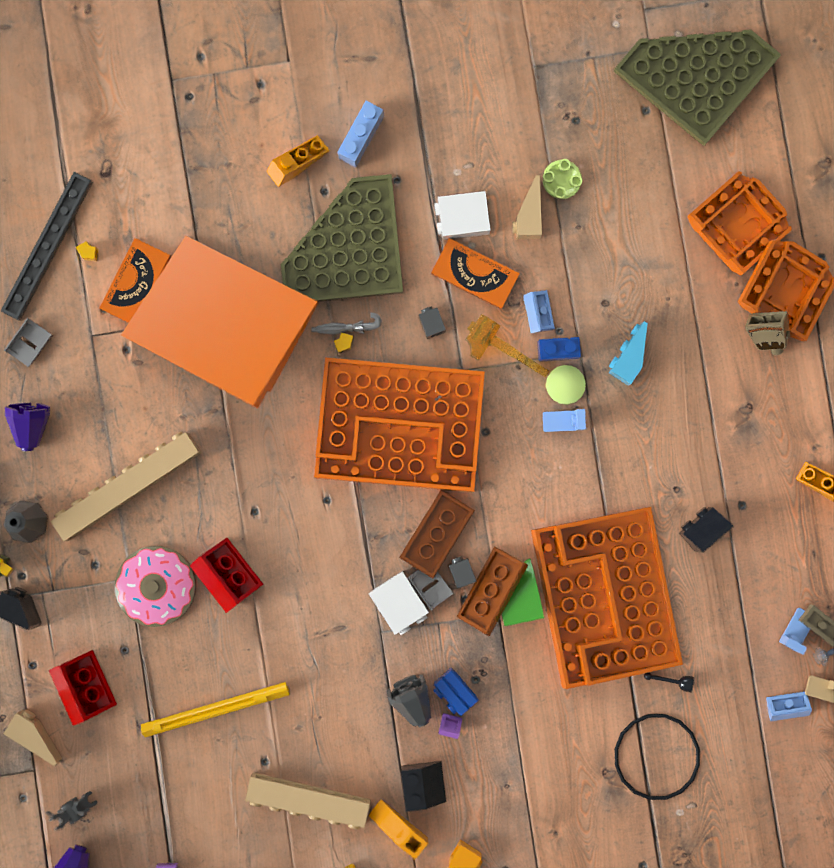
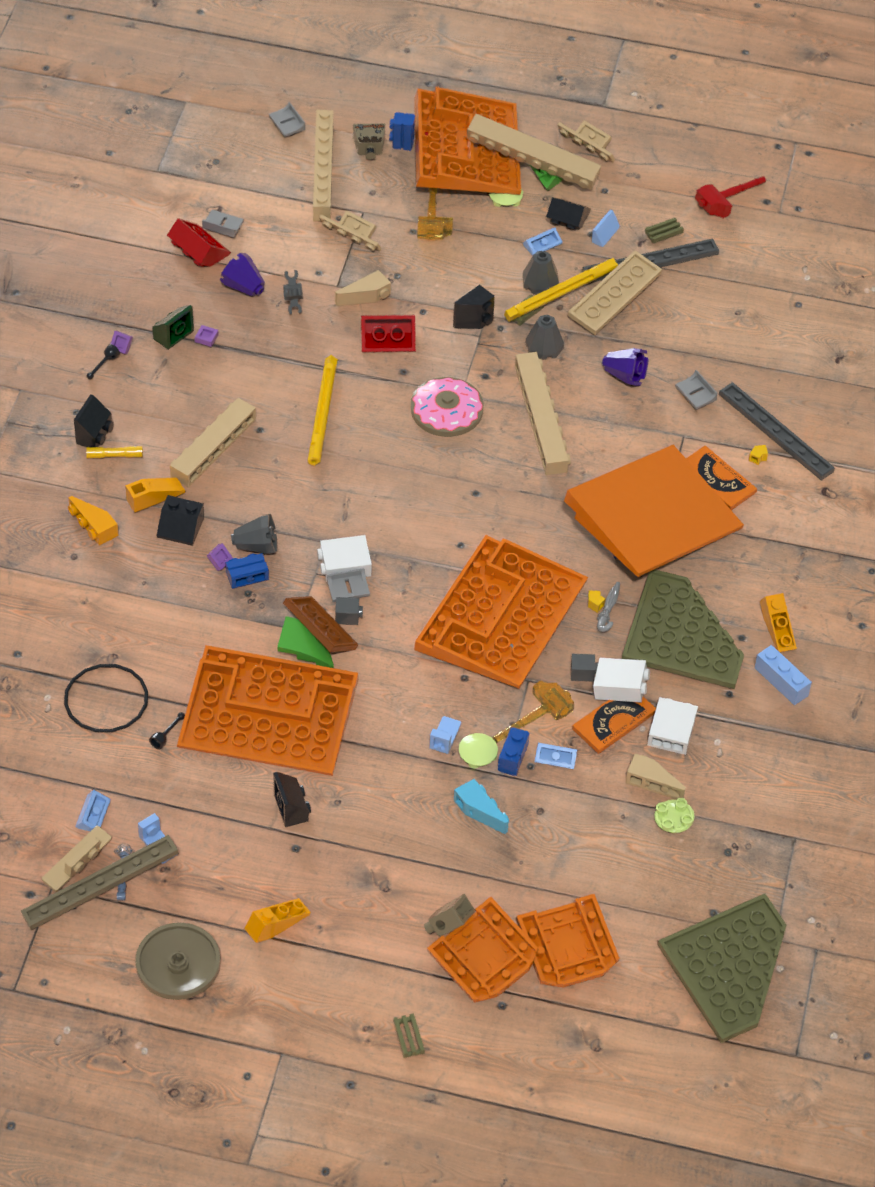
camera: 105 degrees right, 35 degrees down
red slope [190,538,264,613] -> none
dark orange tile [399,490,475,579] -> none
none -> white brick [593,658,650,702]

